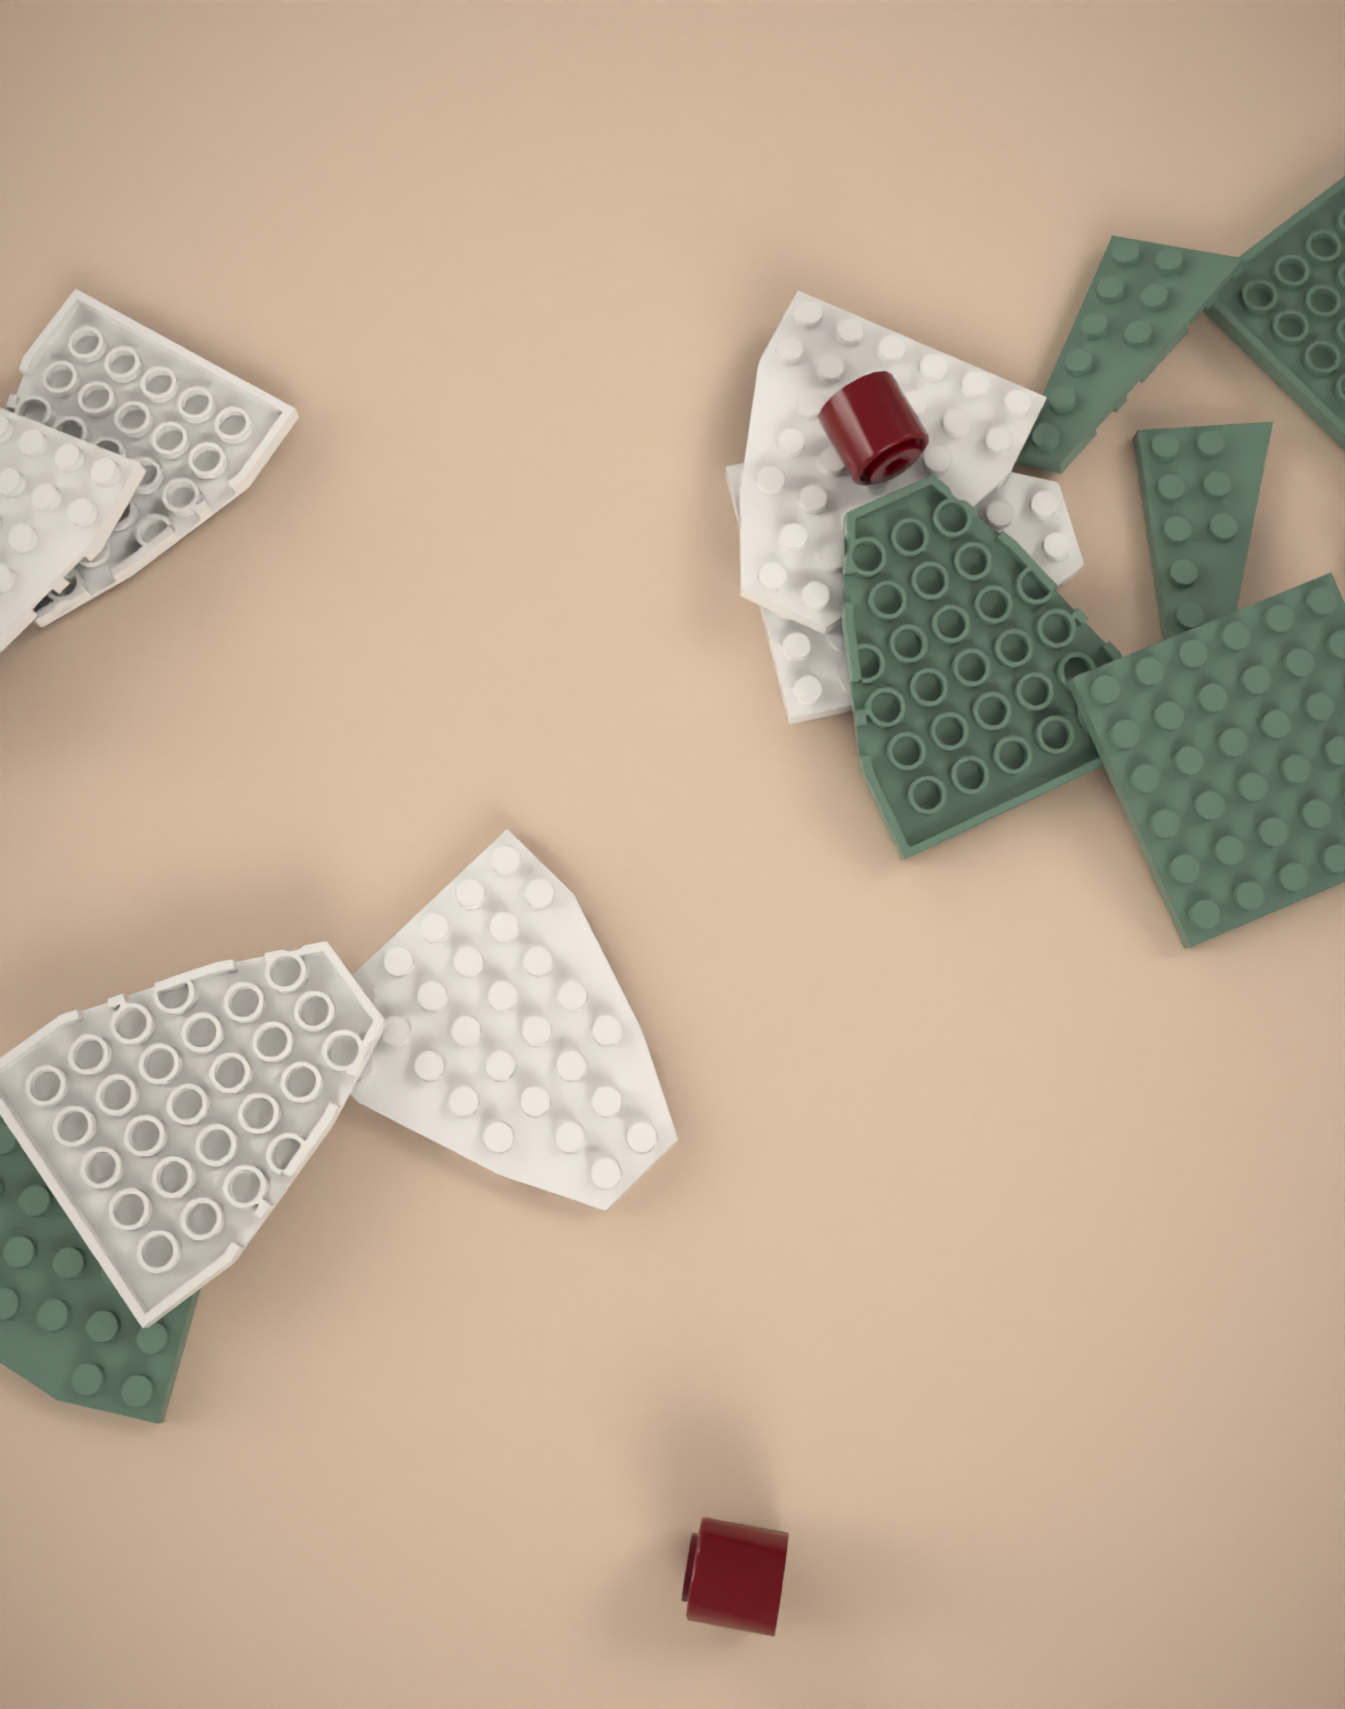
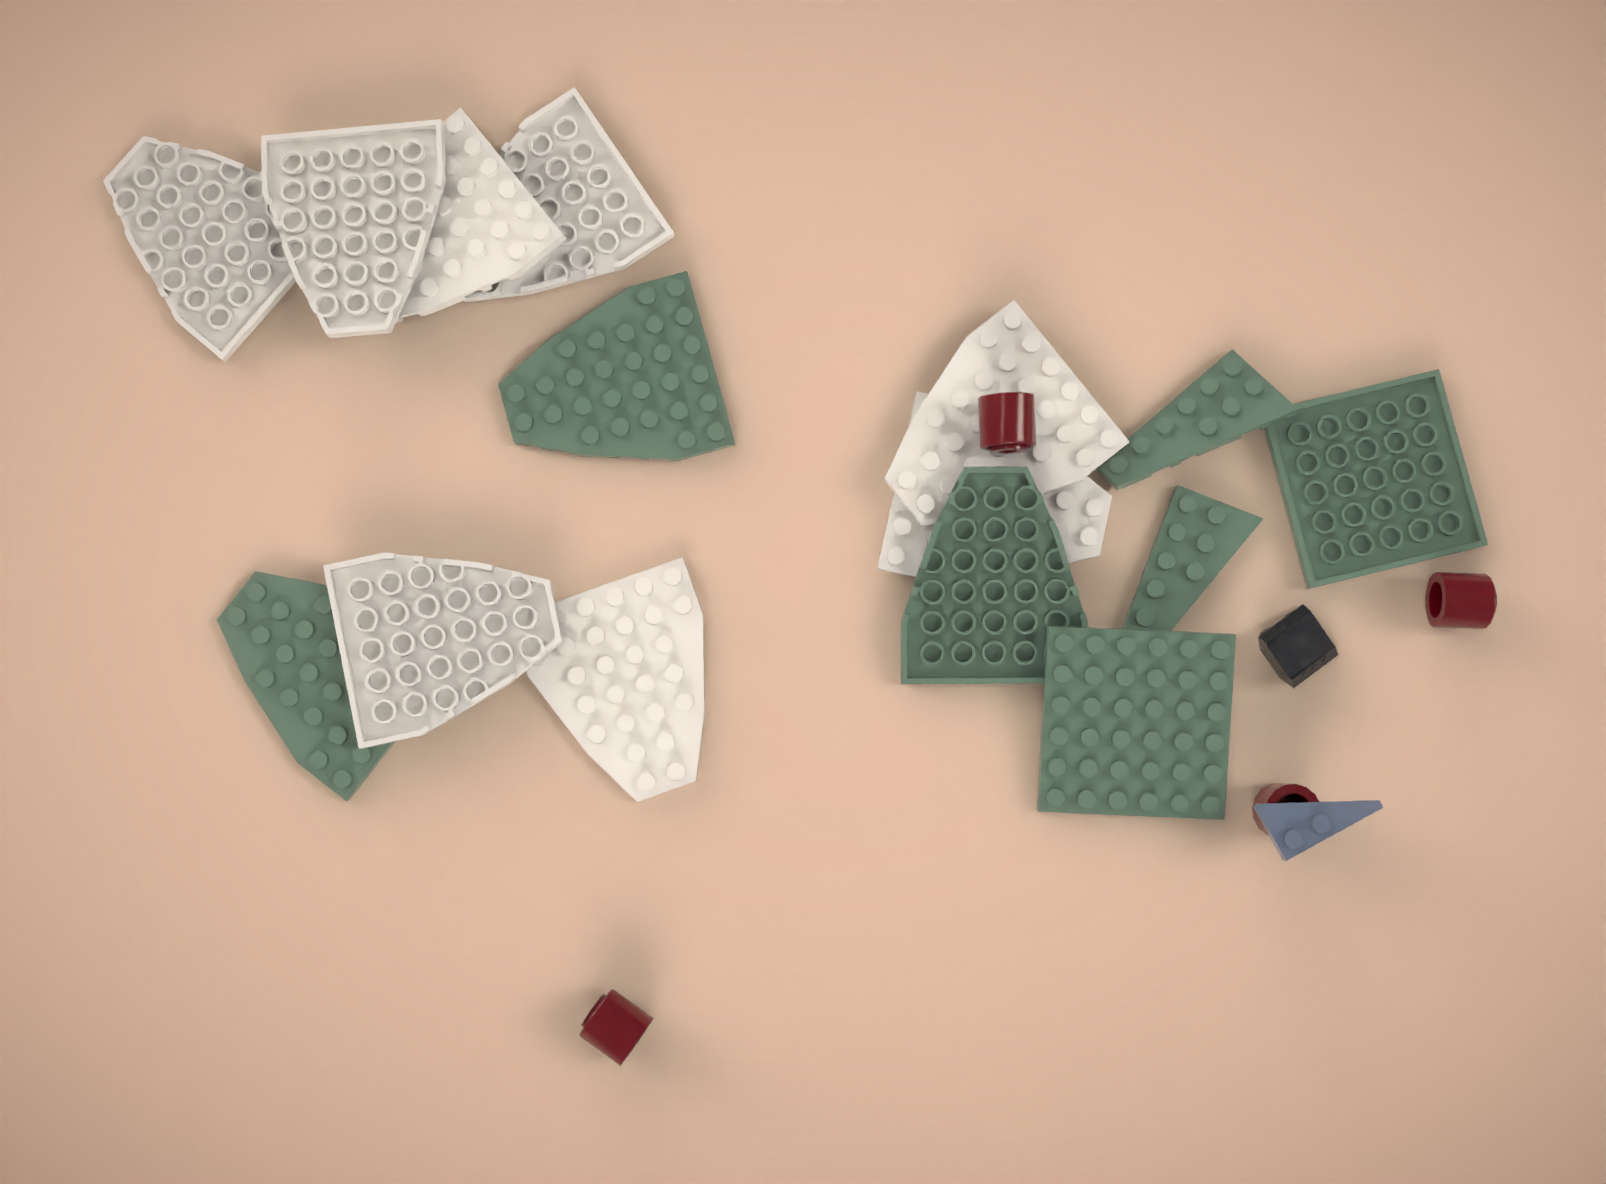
camera: 20 degrees right, 10 degrees up
none -> sand green wing [498,271,736,461]

